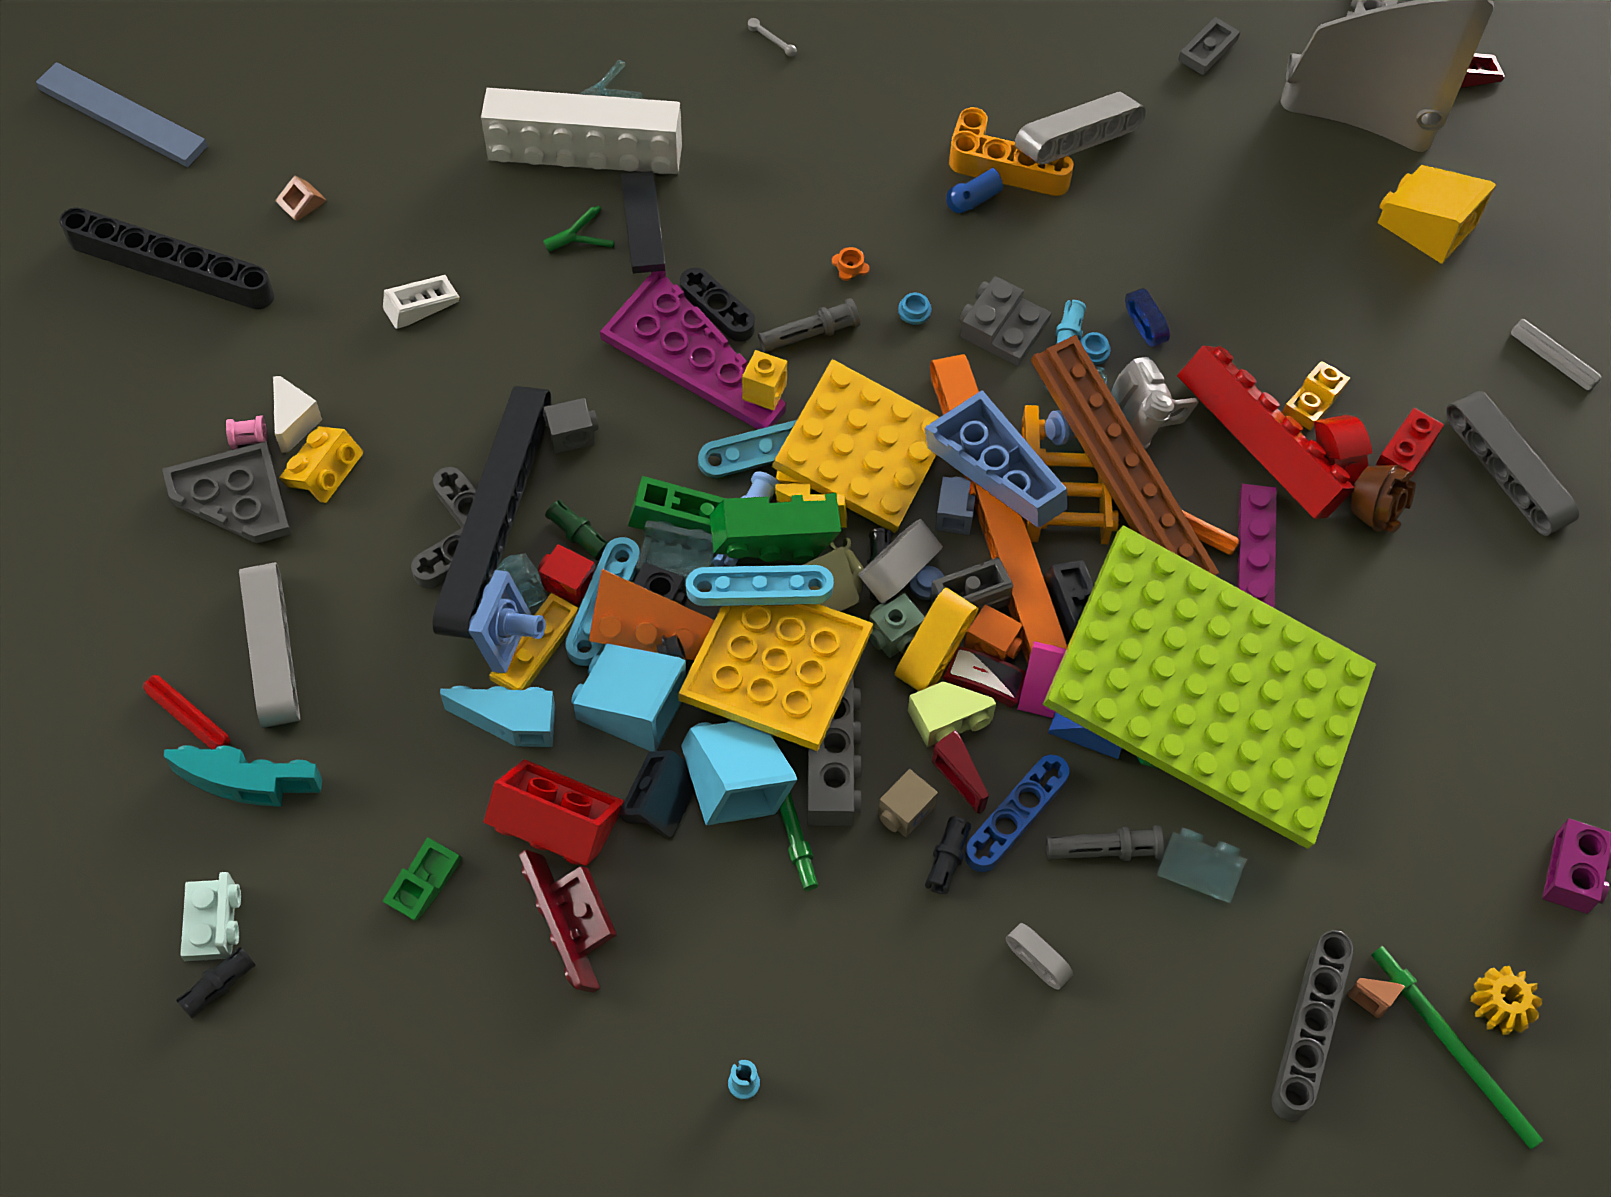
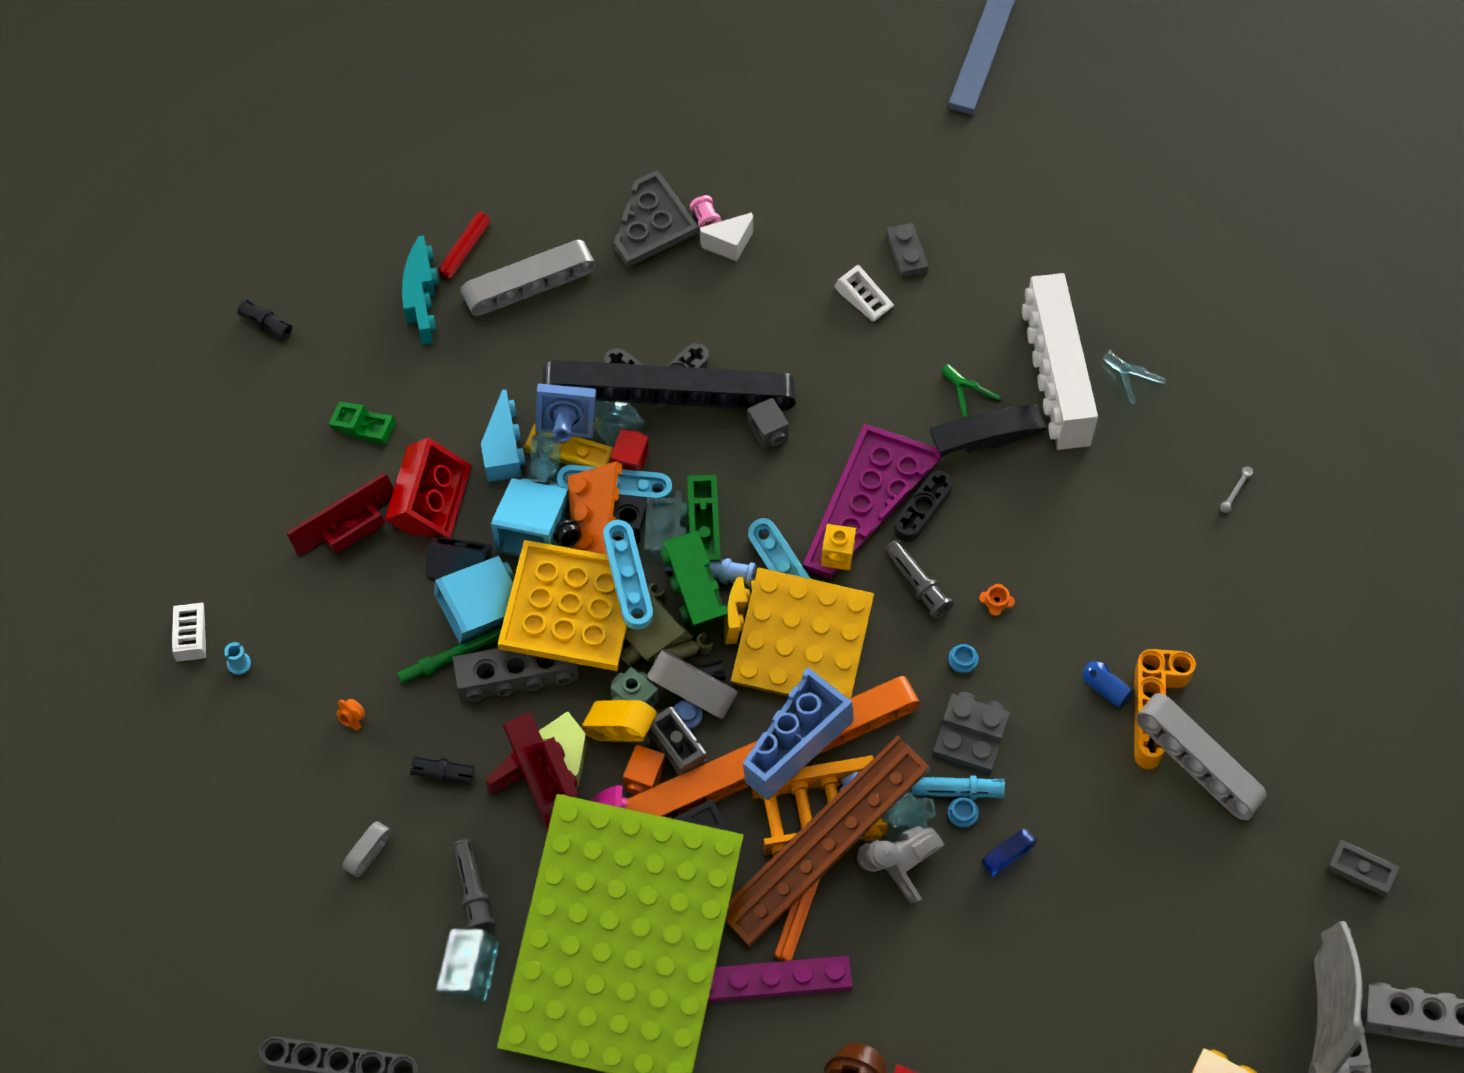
camera: 80 degrees right, 0 degrees up
black beam [59,207,274,310] -> none
light aqua bracket [181,872,241,961] -> none
nougat slope [275,175,326,221] -> none
yellow bracket [279,426,363,503] -> none
dark green pin [545,499,610,561] -> none
dark tan brick [878,769,938,837] -> none
sand blue brick [935,477,976,535] -> none
slope [942,646,1026,708] -> none
blue beam [965,755,1069,872] -> none
red brick [1177,345,1355,519] -> none
yellow slope [1282,361,1350,431] -> none
red brick [1314,415,1373,485] -> none
none -> white slope [172,603,206,662]
none -> orange plate [336,699,366,731]
none -> dark red bracket [503,712,578,830]
none -> clear light blue hips [529,431,562,485]
none -> dark grey plate [886,223,928,278]

